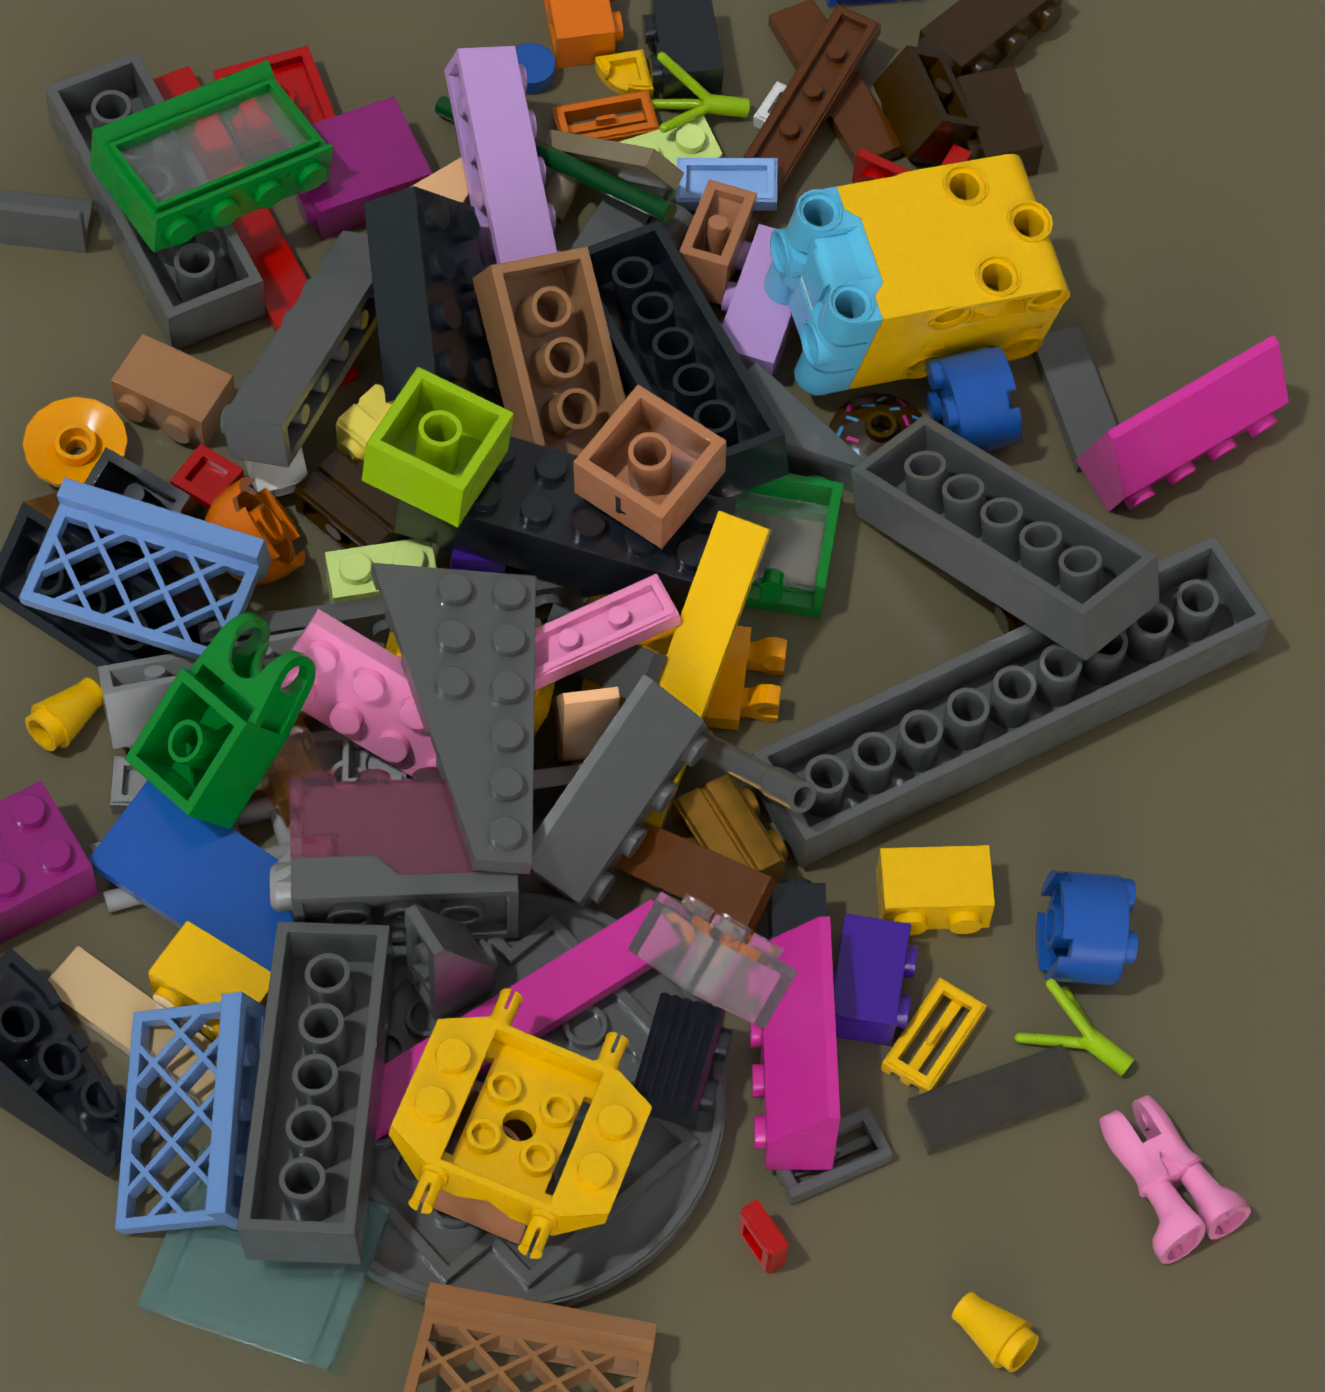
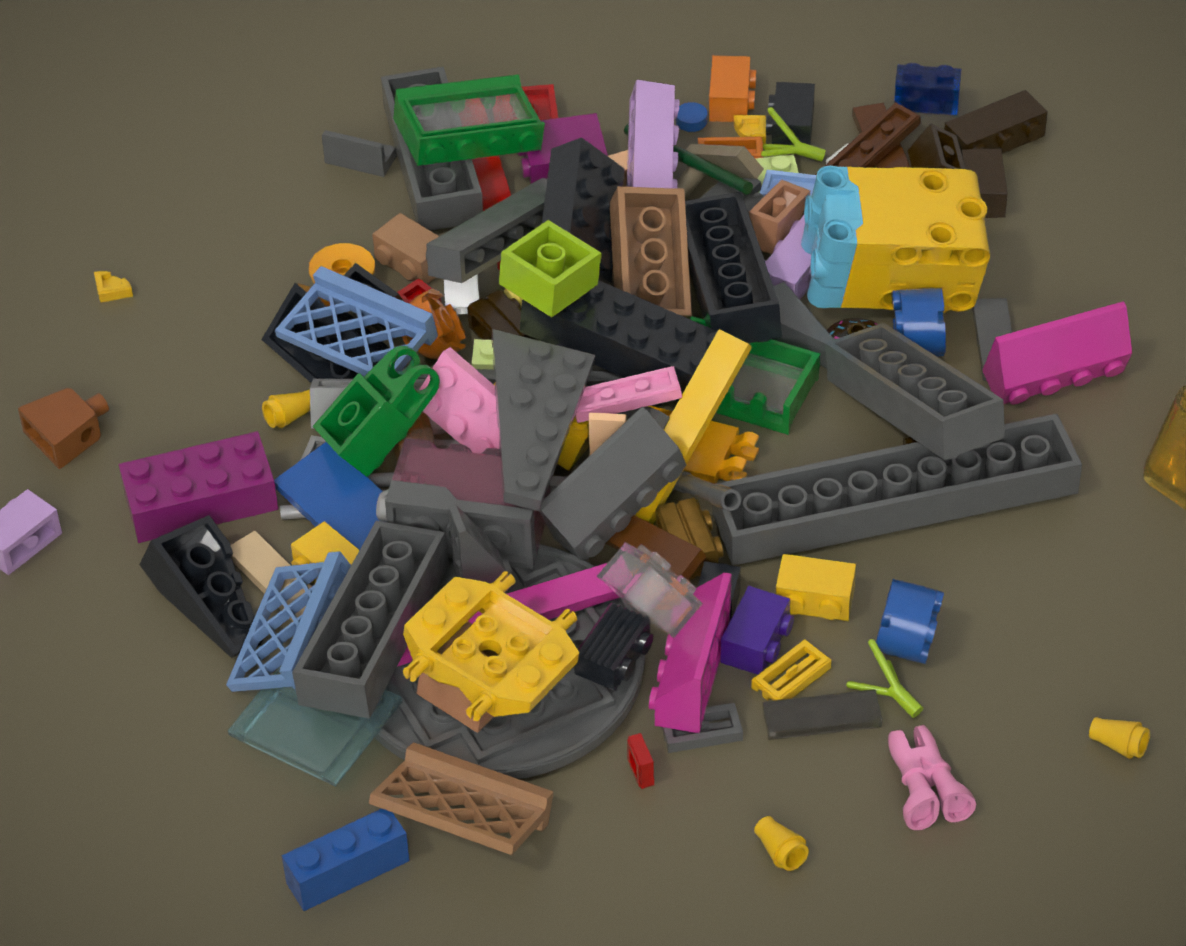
camera: 20 degrees right, 15 degrees down
nougat brick [573,384,726,549] -> none

